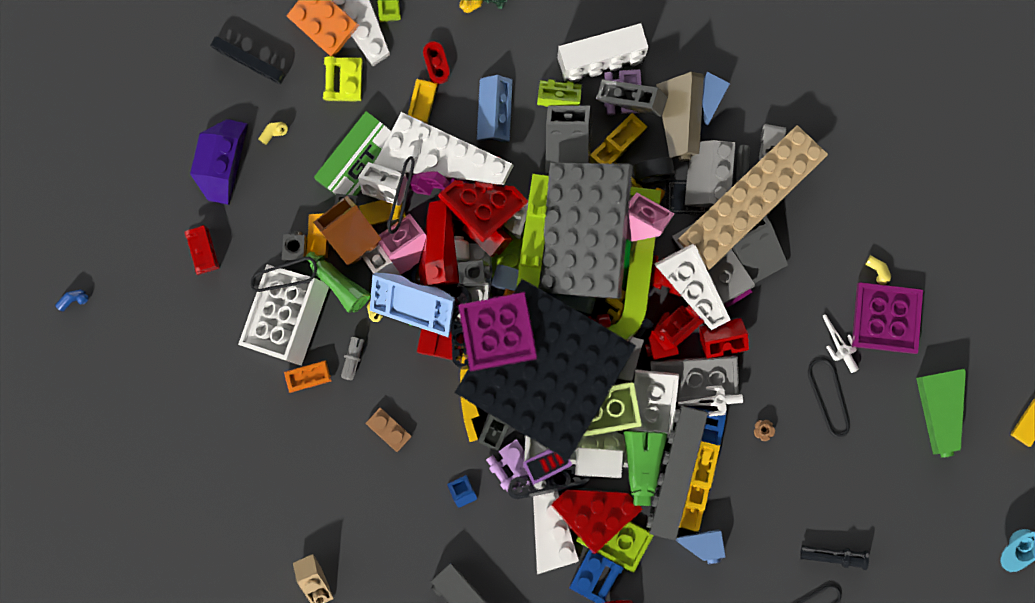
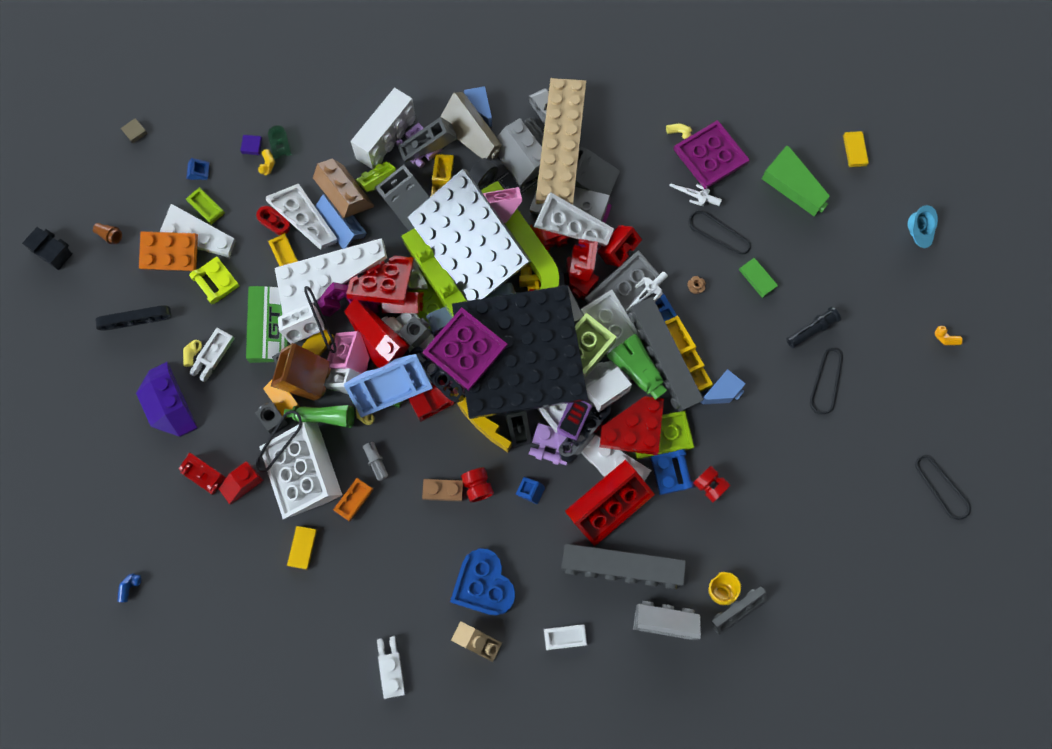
camera: 45 degrees left, 10 degrees down
none -> white hinge [190,328,235,382]
none -> red slope [219,461,263,505]
none -> white wing [266,184,337,250]
none -> yellow tile [287,526,317,570]
none -> medium nougat slope [313,158,374,218]
none -> white hinge [377,636,405,699]
none -> blue plate [450,548,515,616]
none -> red wheel [461,467,494,503]
none -> red slope [565,460,655,546]
none -> bright green tile [739,258,778,298]

